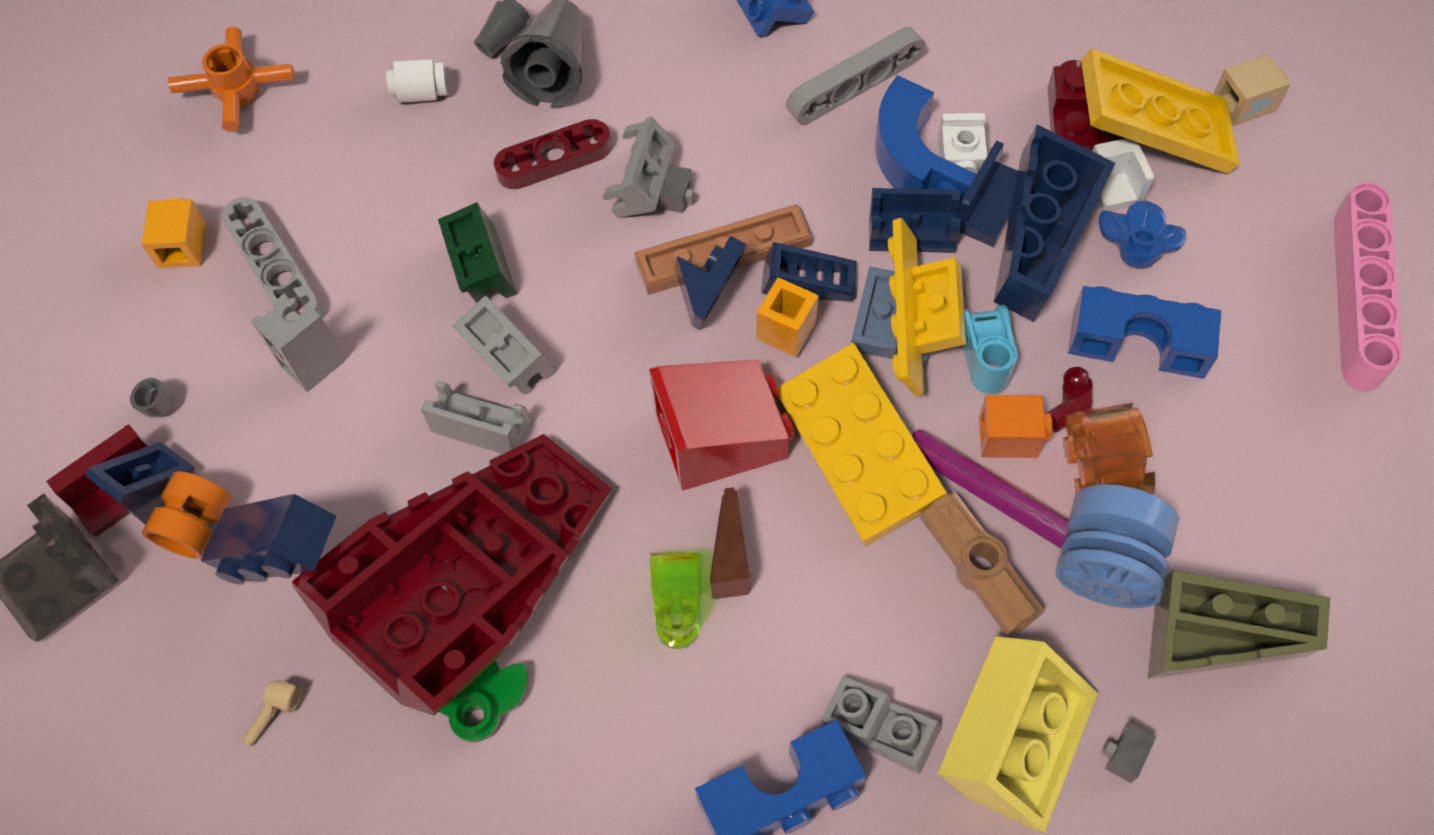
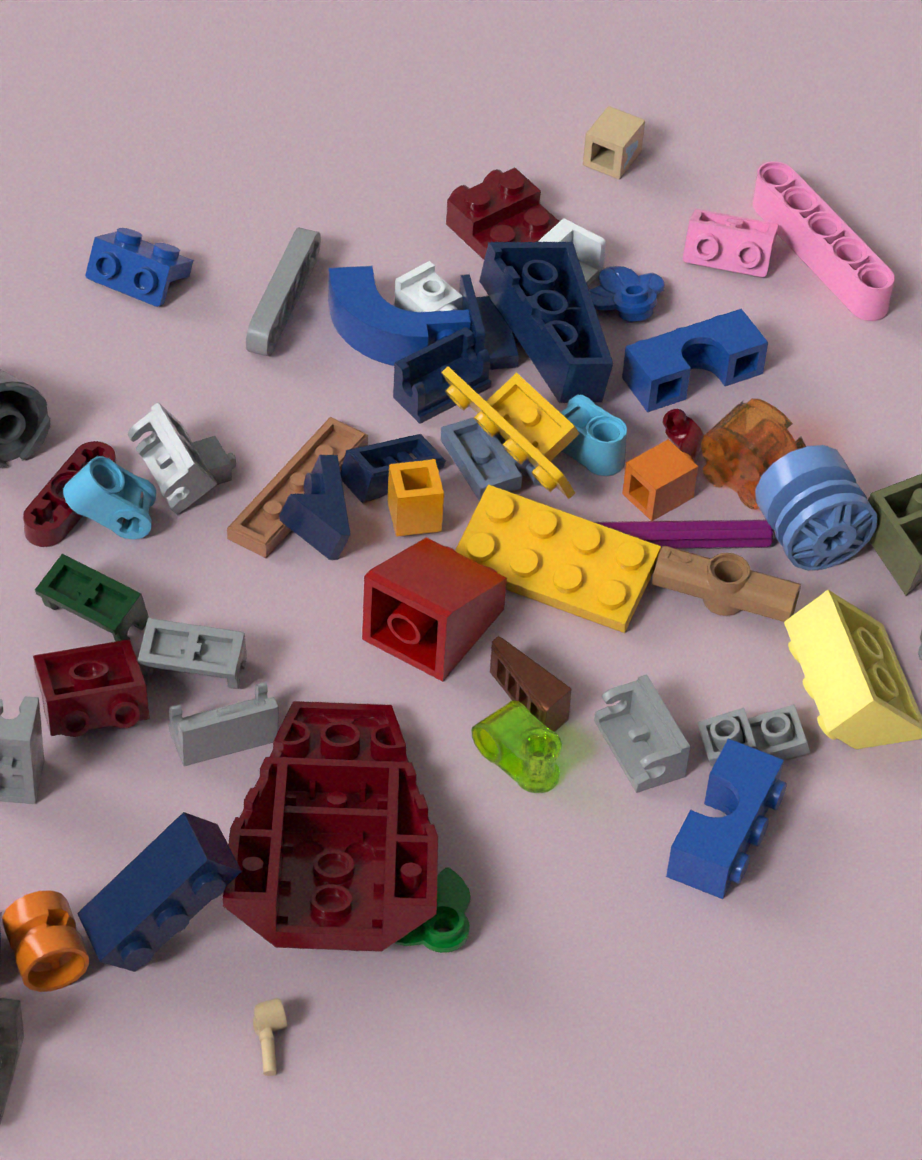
camera: 45 degrees left, 15 degrees down
yellow plate [1081,48,1240,174] -> none
none -> dark red plate [33,639,150,737]
none -> medium azure piece [63,456,156,539]
none -> light grey hinge [594,674,690,793]
none -> bright pink bracket [683,208,779,277]

